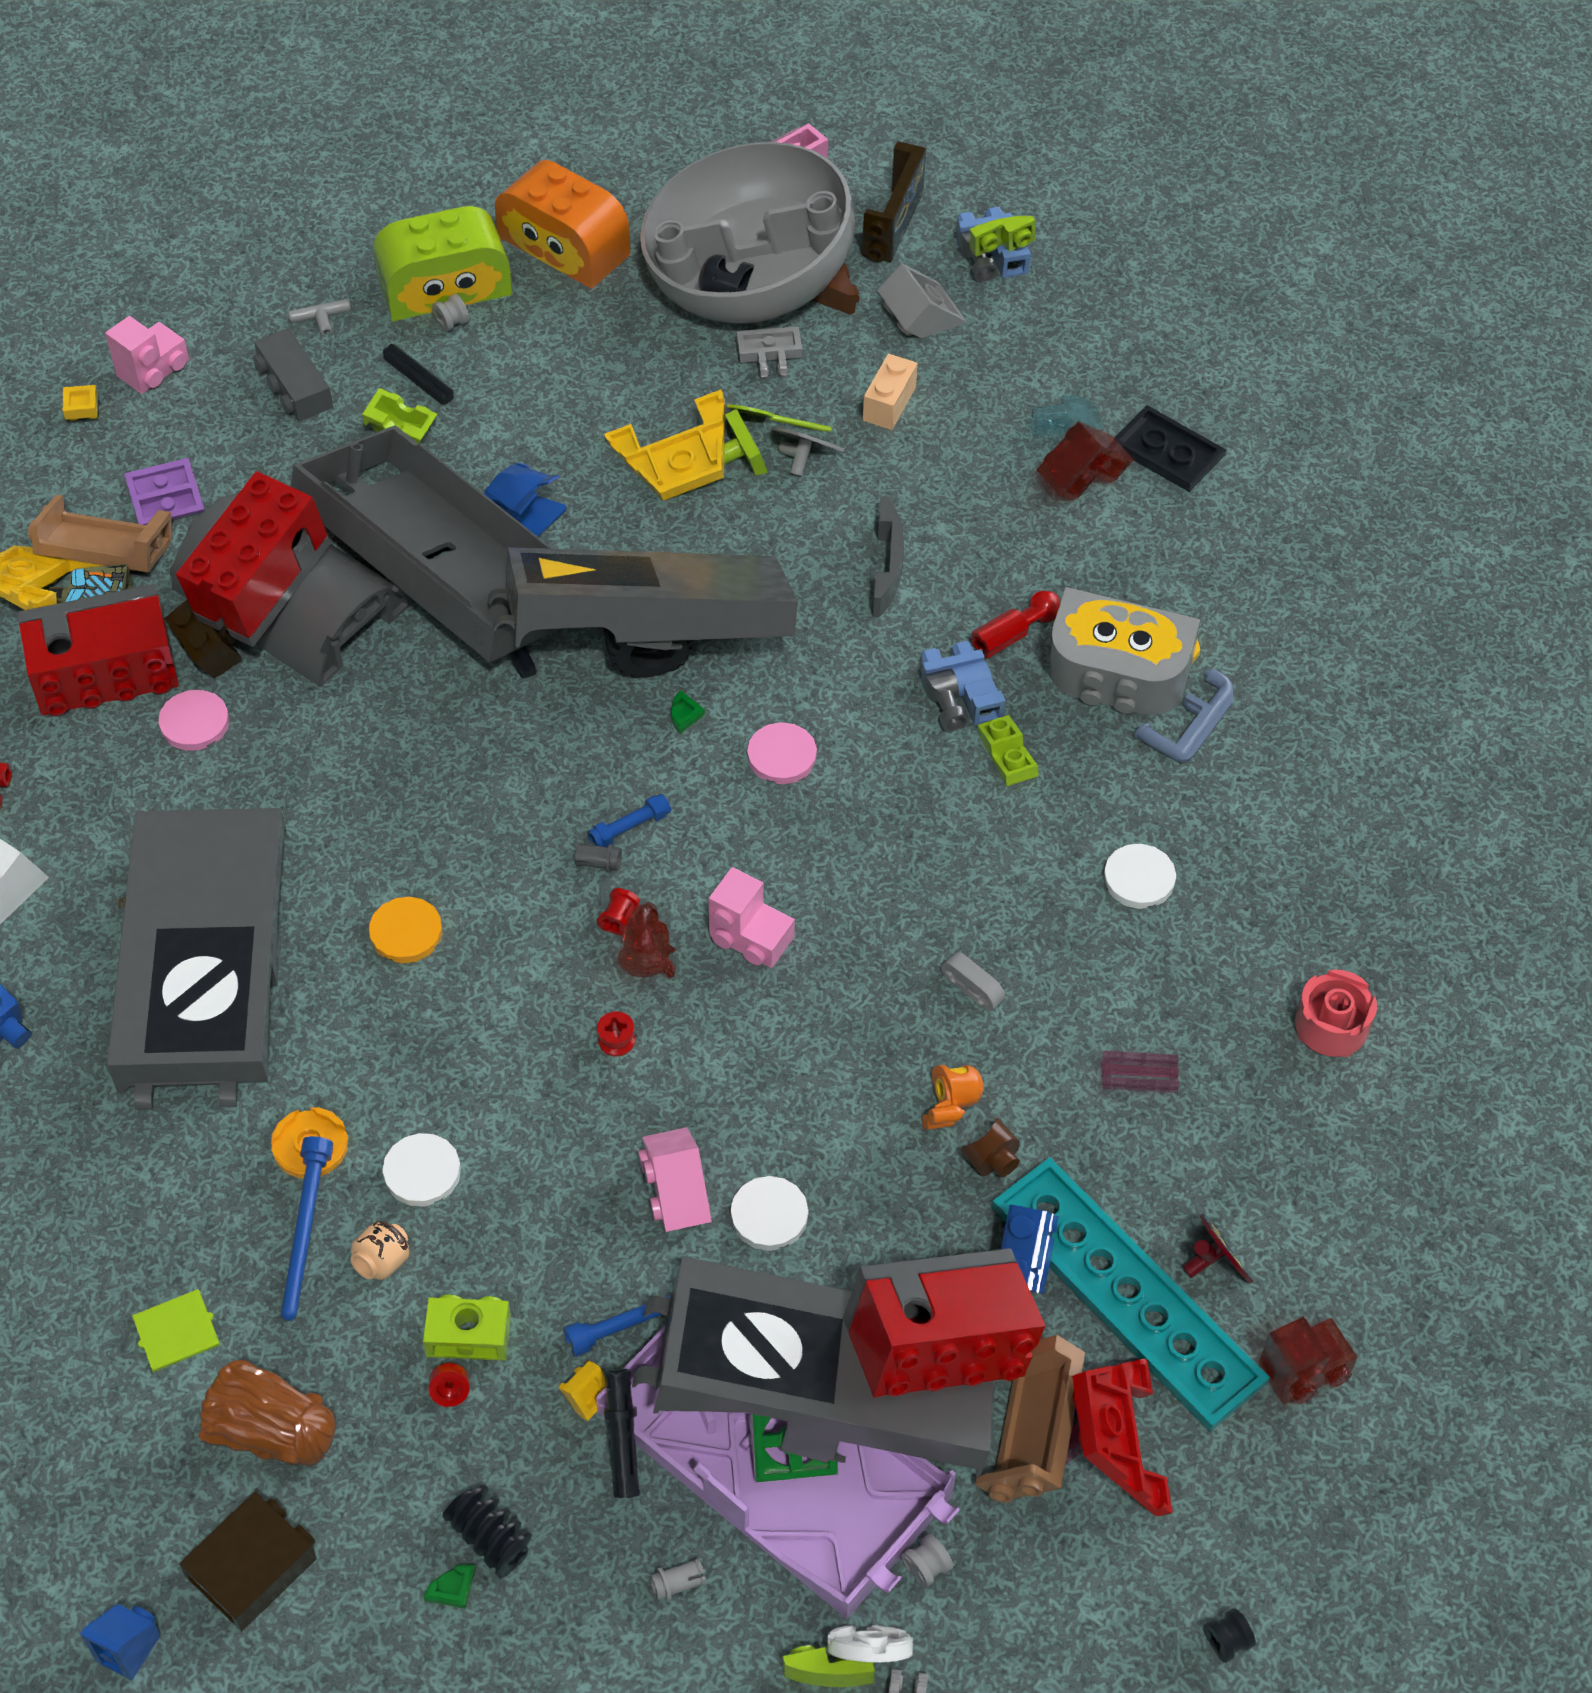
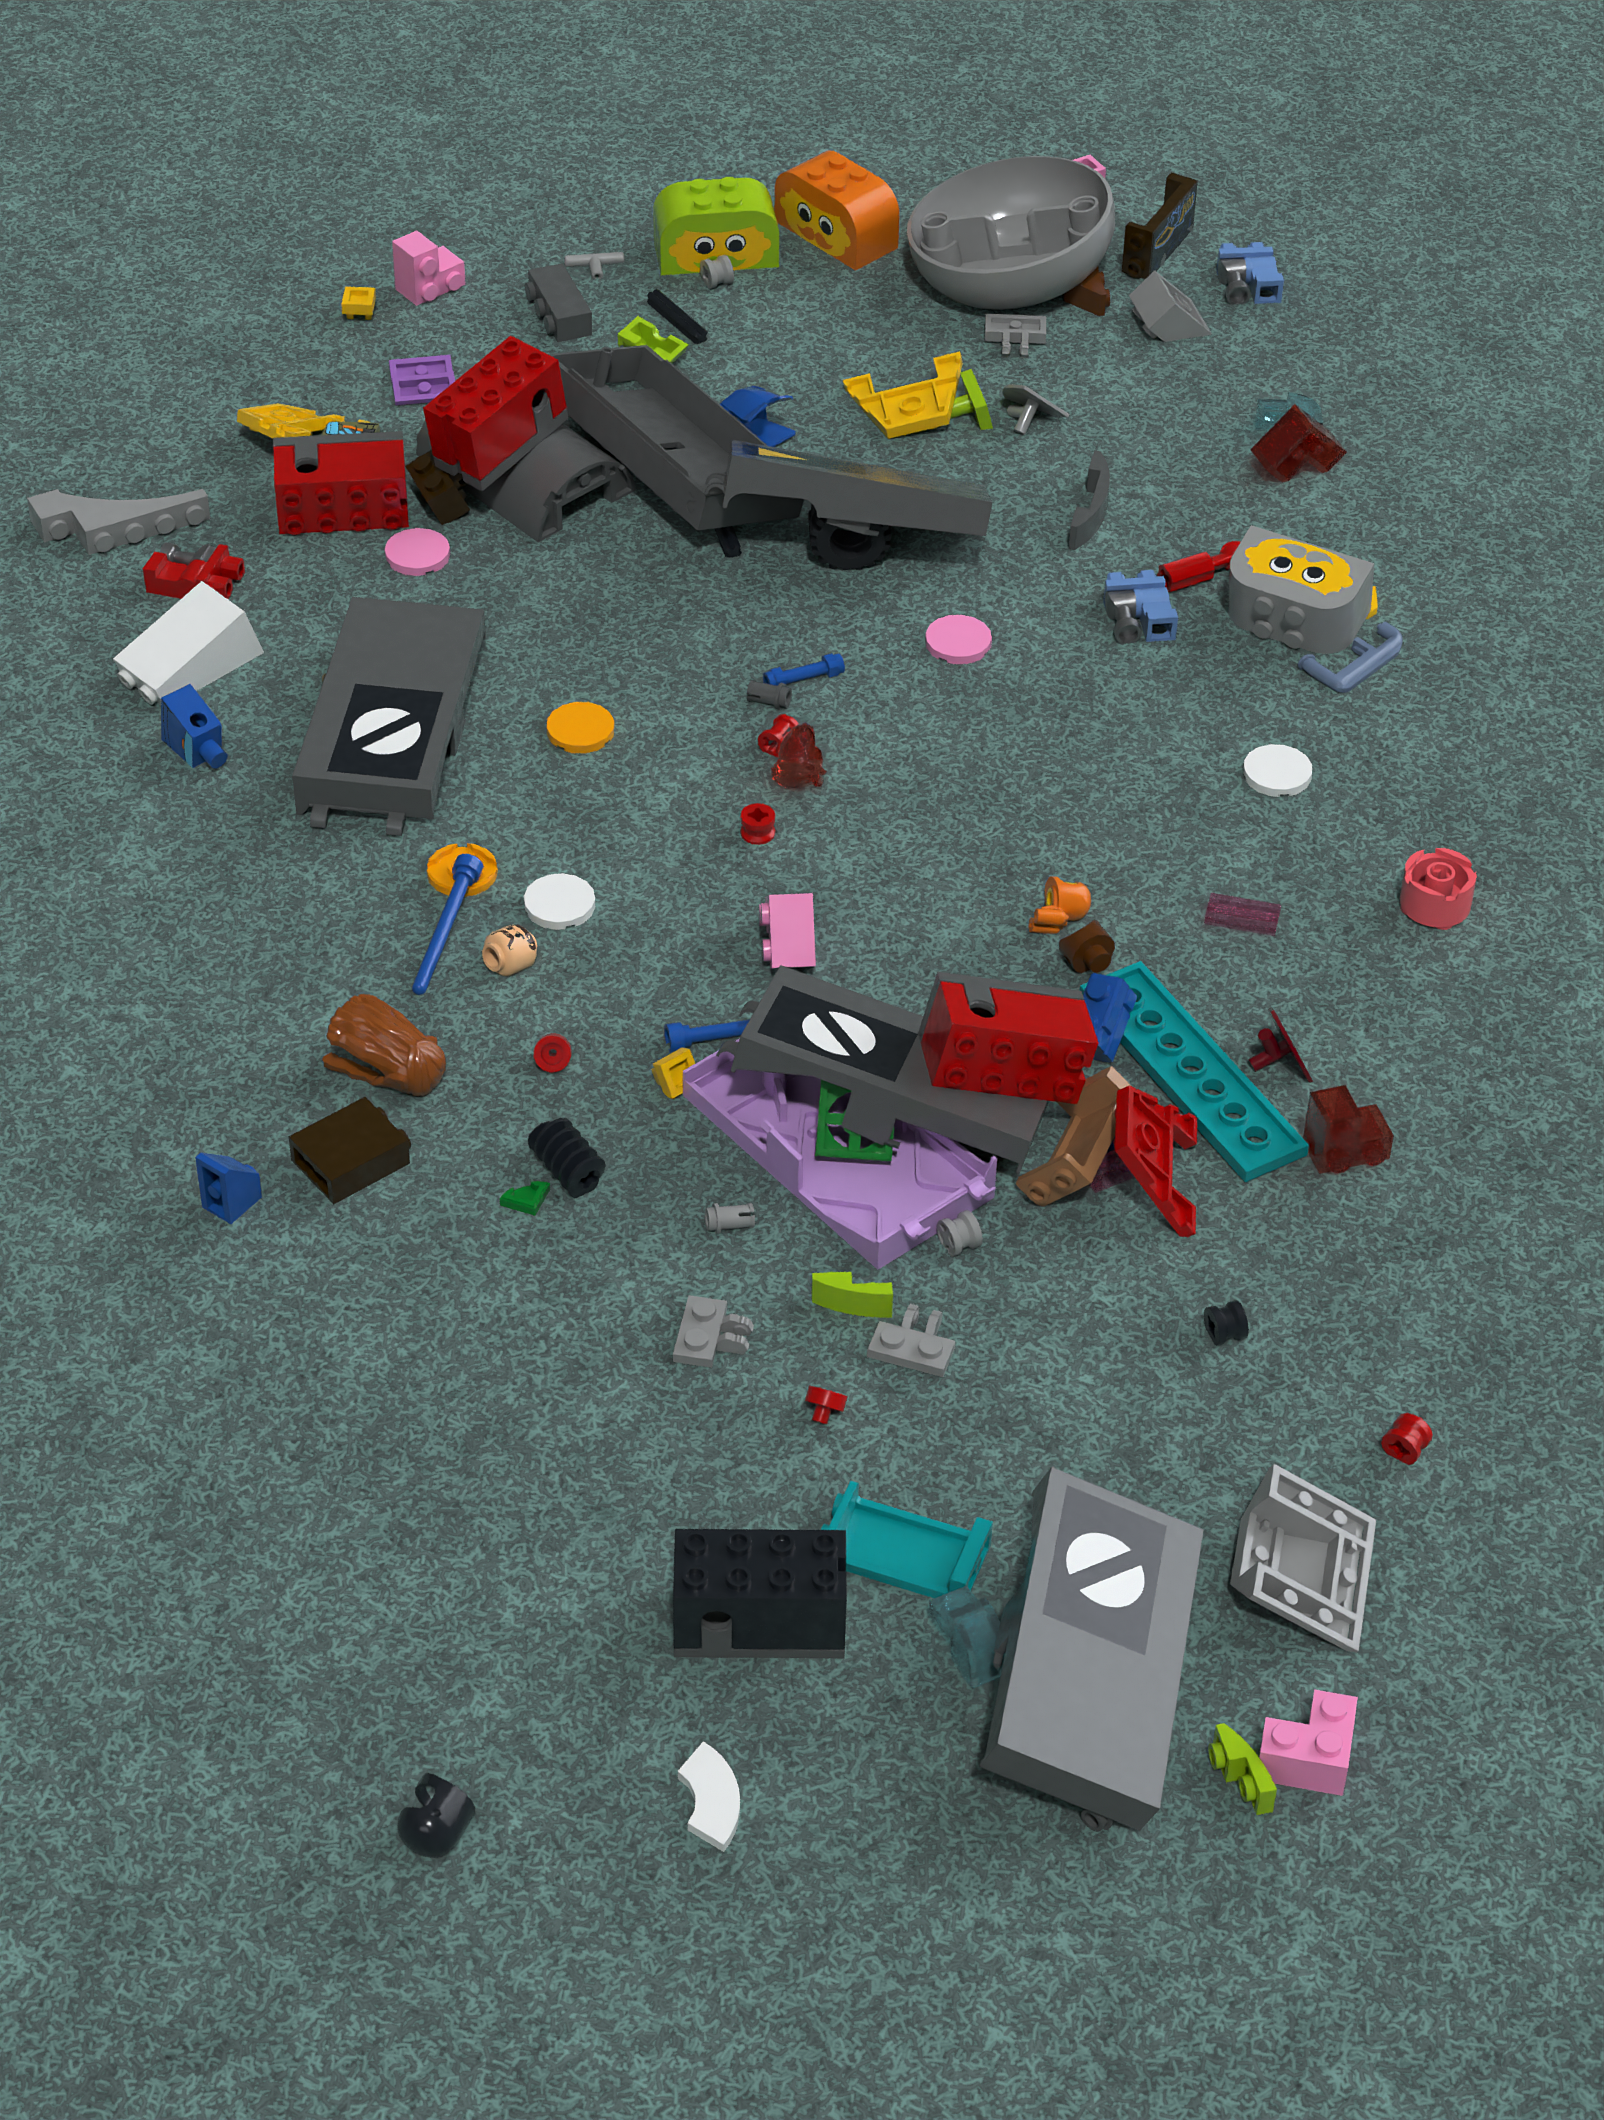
camera: 10 degrees right, 10 degrees down
medium nougat panel [28,495,172,573] -> none
lime piece [132,1289,220,1372] -> none
lime brick [423,1295,511,1361] -> none
black pin [604,1369,640,1498] -> none
green tile [671,691,705,734] -> none
black helmet [698,254,755,292] -> none
bright pink brick [709,867,795,968] -> none
lime piece [726,404,832,432] -> none
white tile [730,1176,808,1251] -> none
white tile [828,1625,913,1662] -> none
light nougat brick [863,354,918,430] -> none
light grey beam [941,952,1006,1012] -> none
lime slope [969,216,1036,257] -> none
lime slope [977,715,1038,787] -> none
black tile [1110,405,1226,492] -> none

